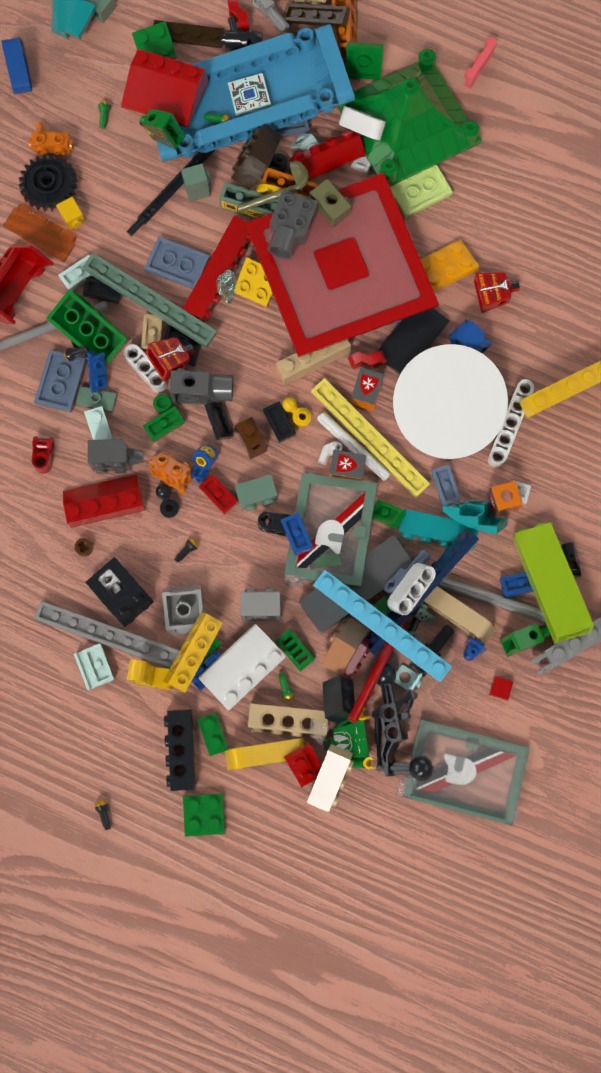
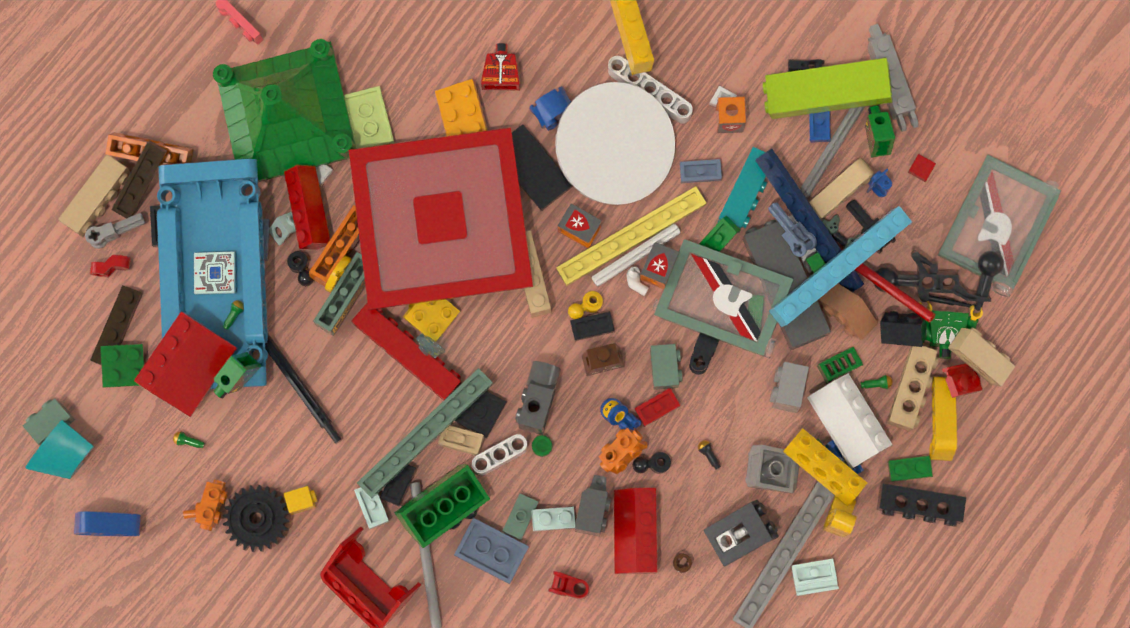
camera: 75 degrees left, 0 degrees up
clear orange windscreen [3,203,76,263] -> none
black piece [63,346,90,361] -> none
blue hinge [86,351,108,393] -> none
black piece [94,800,111,830] -> none
green plate [143,406,185,443] -> none
sand blue plate [144,236,210,289] -> none
red torso [145,338,194,382] -> none
sand green brick [181,164,212,202] -> none
green plate [183,794,225,837] -> none
black plate [204,402,234,440] -> none
black piece [222,17,263,50] -> none
dark brown brick [231,123,282,191] -> none
olive piece [238,161,308,213] -> none
dark grey brick [268,189,318,259] -> none
blue plate [281,513,313,556] -> none
olive brick [310,179,352,227] -> none
clear tile [310,718,330,744] -> none
white beam [339,106,386,140] -> none
plate [342,637,371,678] -> none
green plate [345,42,383,80] -> none
red piece [348,351,387,369] -> none
white beam [387,563,436,615] -> none
light aqua bracket [394,665,423,692] -> none
teal slope [443,500,508,534] -> none

